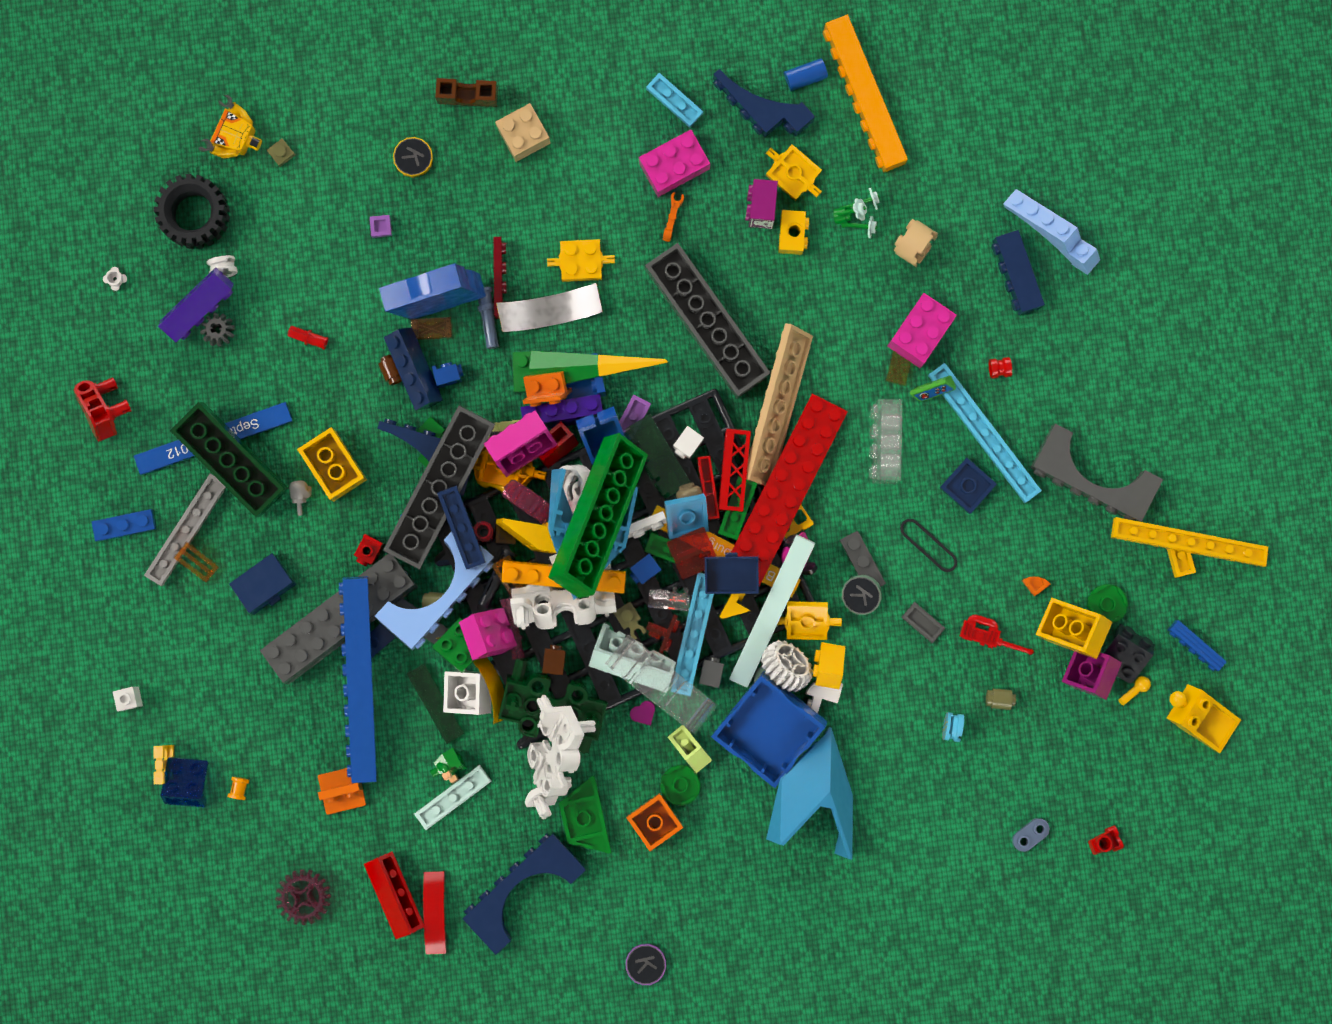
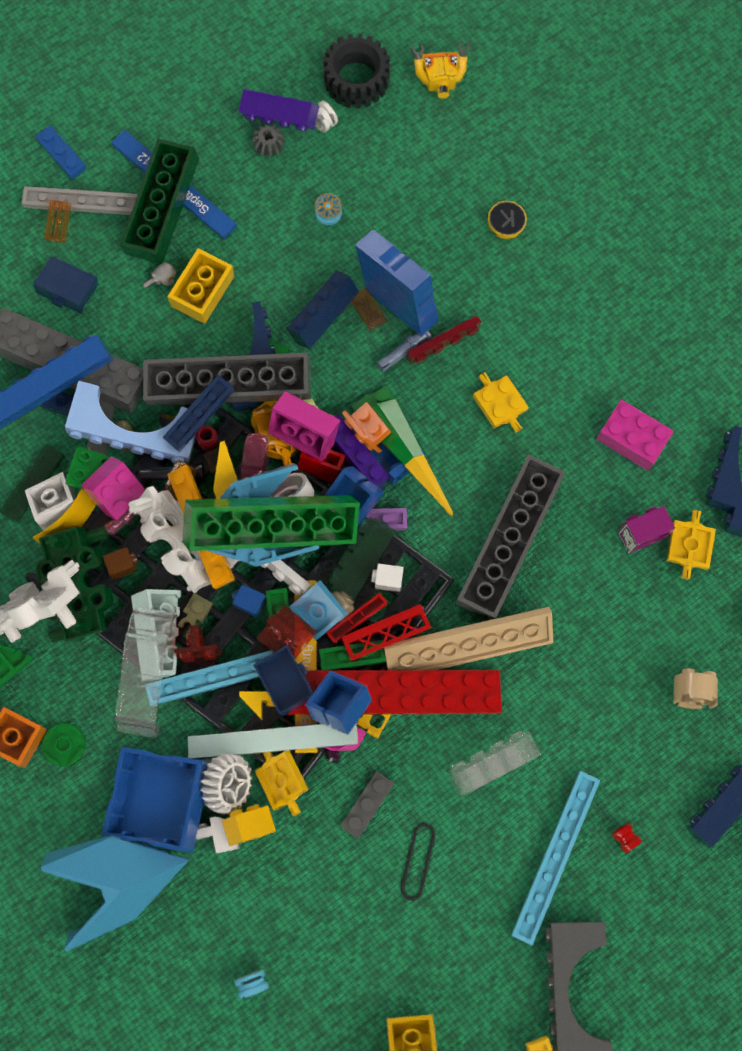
camera: 60 degrees right, 10 degrees down
red piece [73,377,132,442] -> none
white plate [103,267,127,291] -> none
olive plate [267,138,295,167] -> none
red axle [288,326,328,350] -> none
red brick [354,534,385,567] -> none
medium lavender plate [369,215,392,238] -> none
reddish brown brick [378,354,402,386] -> none
blue brick [432,362,464,388] -> none
reddish brown arch [435,78,498,107] -> none
tan brick [495,103,550,162] -> none
flat silver sticker [496,283,603,332] -> none
magenta tile [630,701,655,726] -> none
medium azure plate [646,73,703,128] -> none
clear plate [648,587,690,611] -> none
orange piece [663,192,684,242] -> none
yellowish green slope [668,725,712,773] -> none
dark grey brick [699,657,724,688] -> none
yellow brick [778,210,809,255] -> none
plant [833,188,880,239] -> none
black tile [842,575,882,615] -> none
tile [885,351,911,386] -> none
dark pink brick [887,293,957,368] -> none
dark grey tile [901,602,945,643] -> none
slope [910,375,956,401] -> none
dark blue plate [940,458,997,514] -> none
red piece [959,615,1034,655] -> none
olive brick [986,688,1016,710] -> none
orange tile [1021,576,1051,596] -> none
none -> blue piece [305,670,372,735]
none -> medium azure wheel [315,193,342,225]

